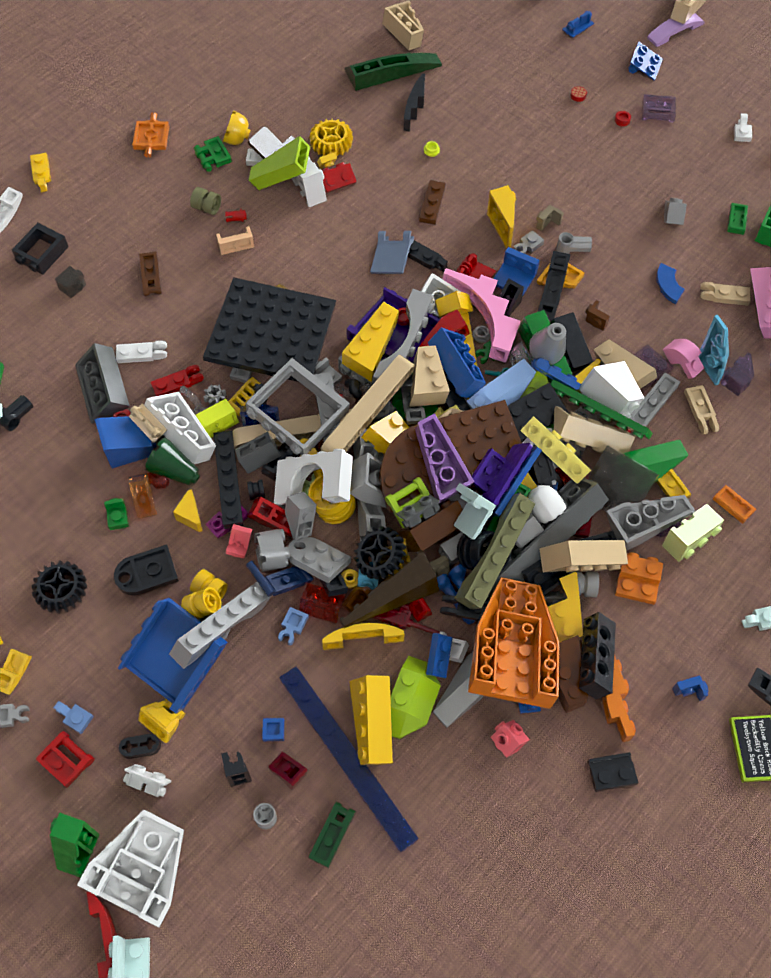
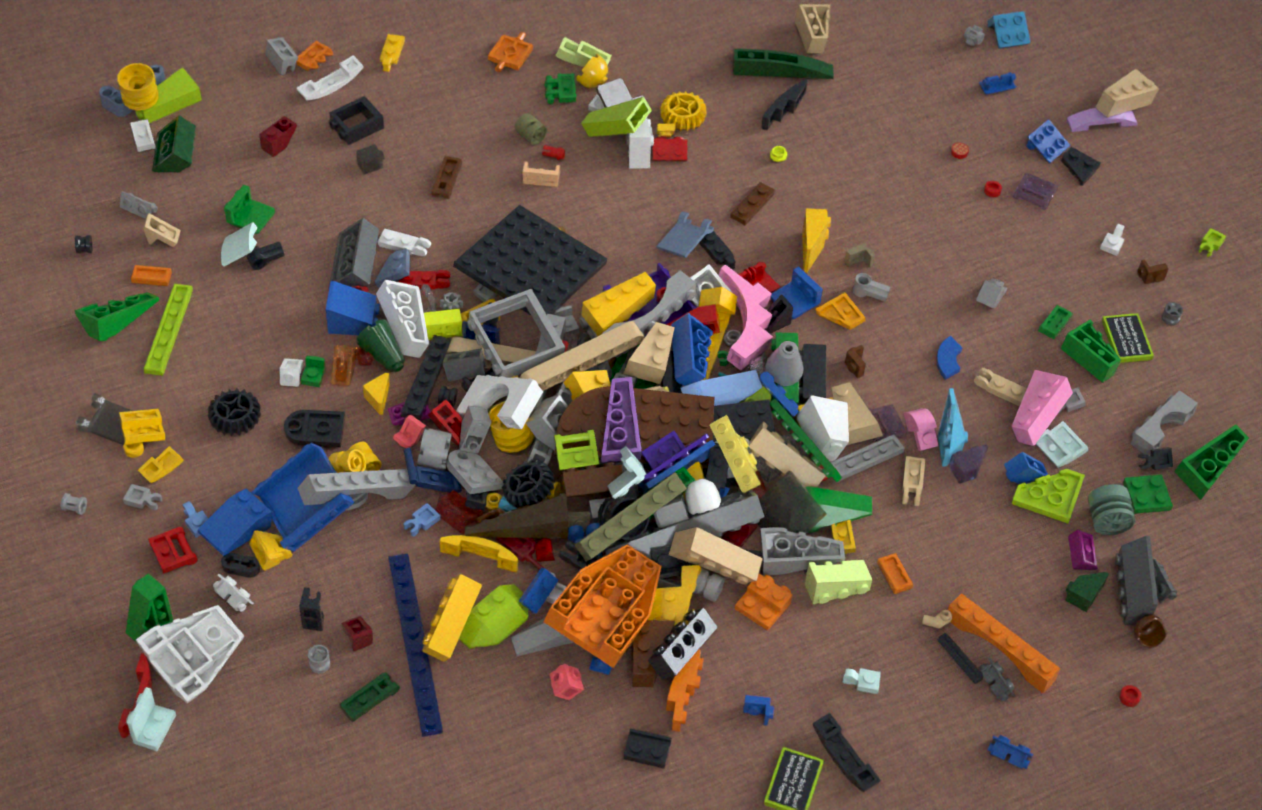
camera: 20 degrees right, 10 degrees down
tan hinge [129,403,167,443] -> none
blue plate [262,718,285,742] -> none
dark grey hinge [396,495,440,528] -> none
light grey plate [514,230,544,254] -> none
black slope [538,251,571,321] -> none
none -> blue slope [197,488,272,556]
none -> white bracket [280,358,303,387]
none -> sand blue wing [375,248,410,288]
none -> yellowish green slope [555,37,612,66]
none -> black wing [1061,147,1101,186]

